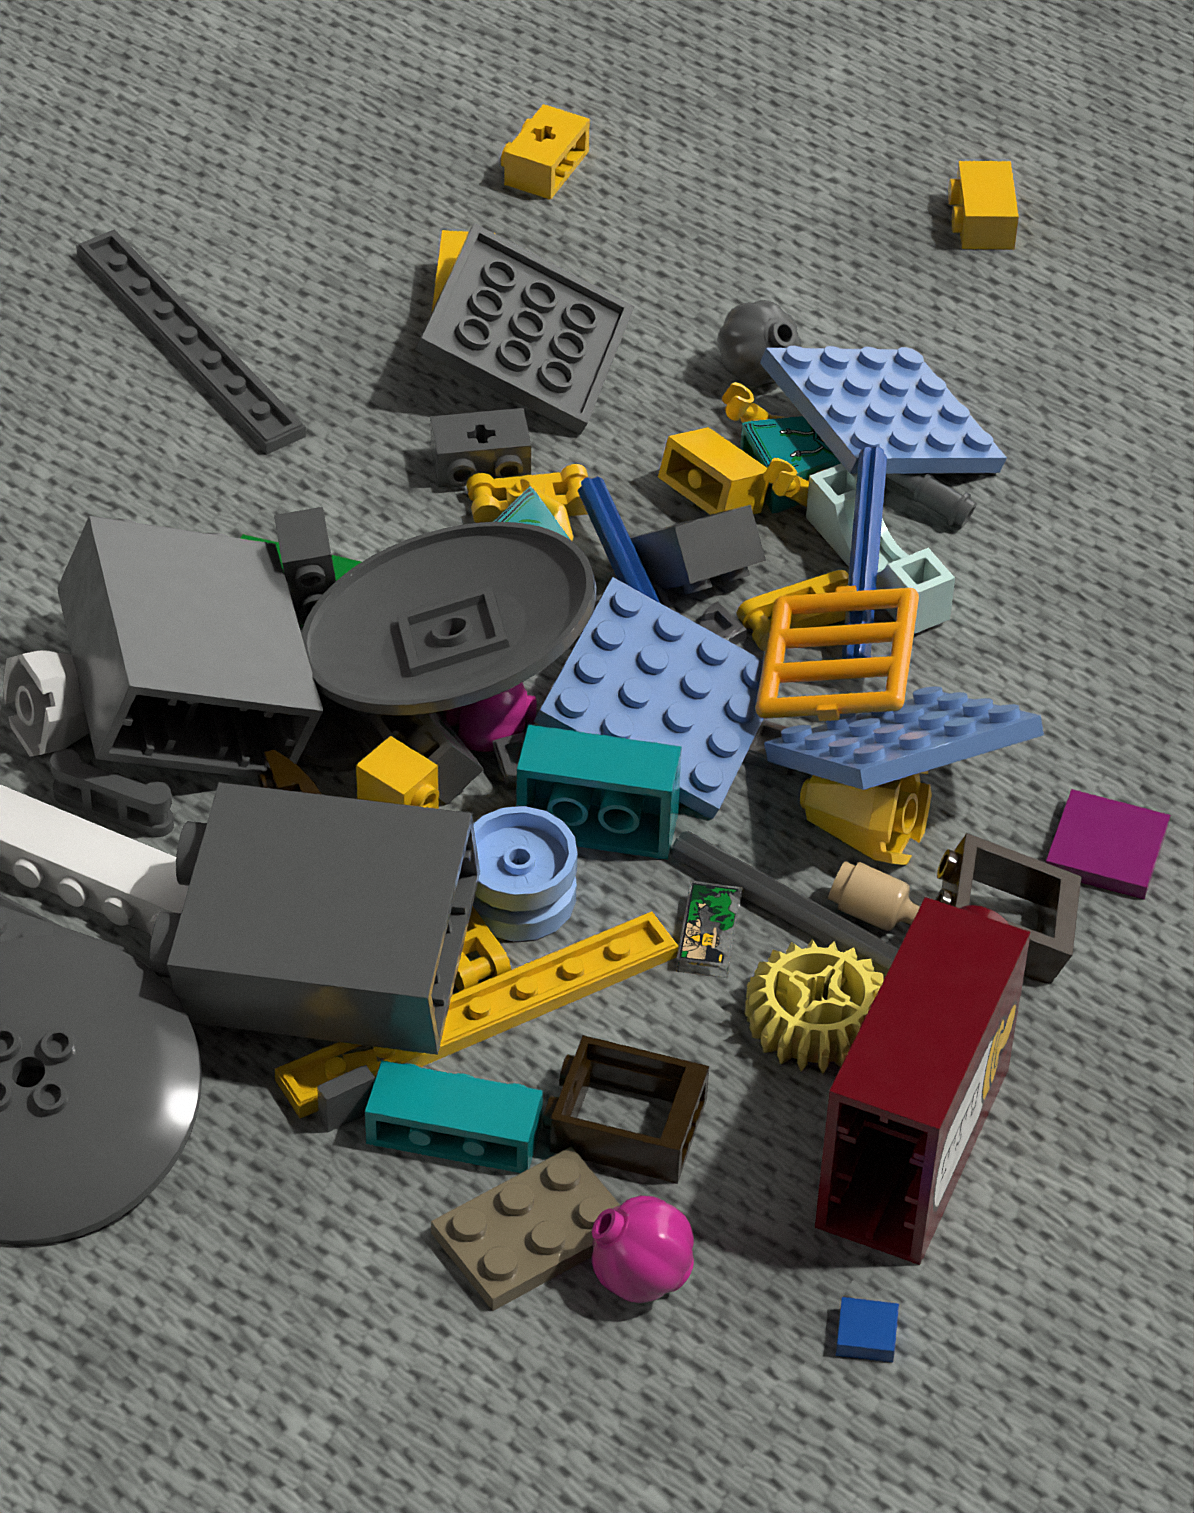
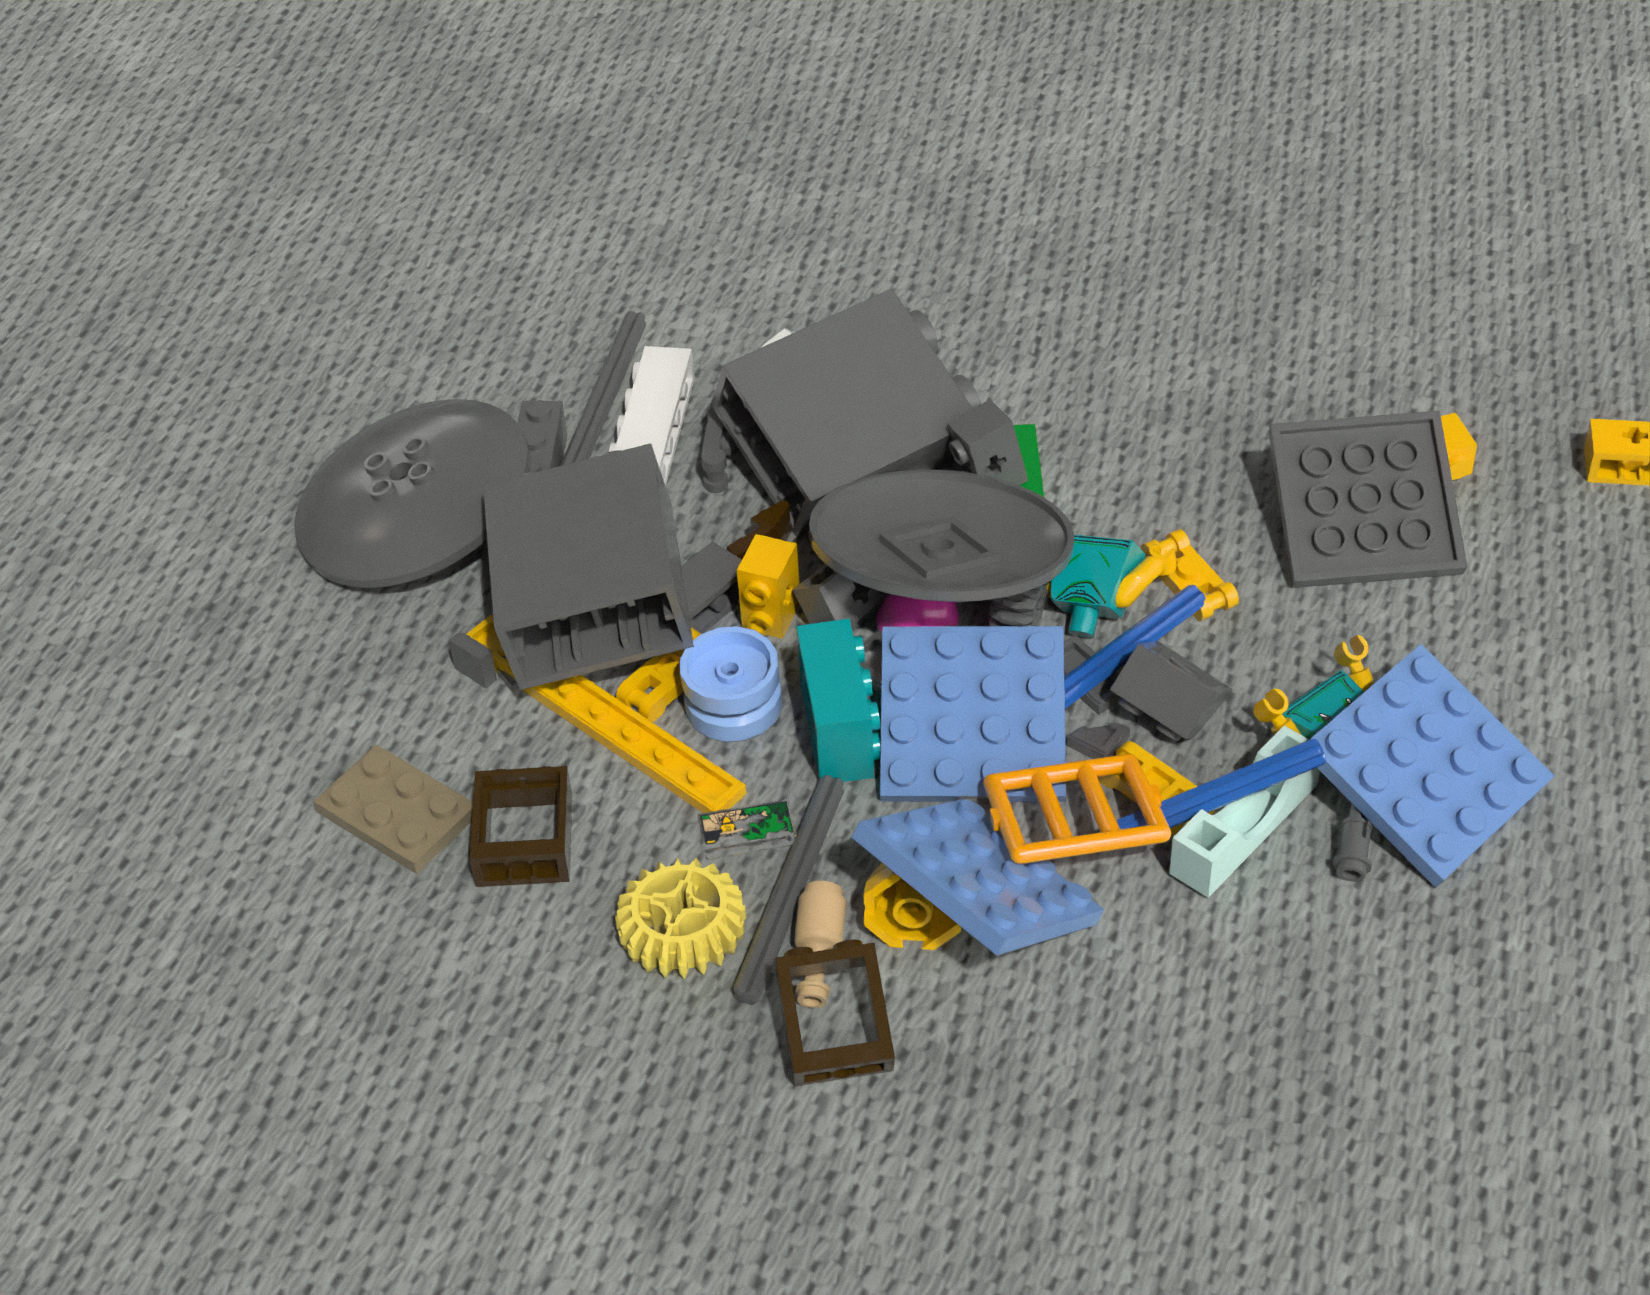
camera: 75 degrees right, 0 degrees up
dark grey tile [76,229,306,455] -> none
teal brick [365,1060,543,1173] -> none
dark grey brick [430,408,532,487] -> none
dark pink plant [592,1195,694,1303] -> none
yellow brick [658,427,769,515] -> none
dark grey plant [717,300,801,387] -> none
dark red brick [815,897,1031,1265] -> none
blue tile [836,1297,899,1363] -> none
magenta tile [1046,789,1171,900] -> none

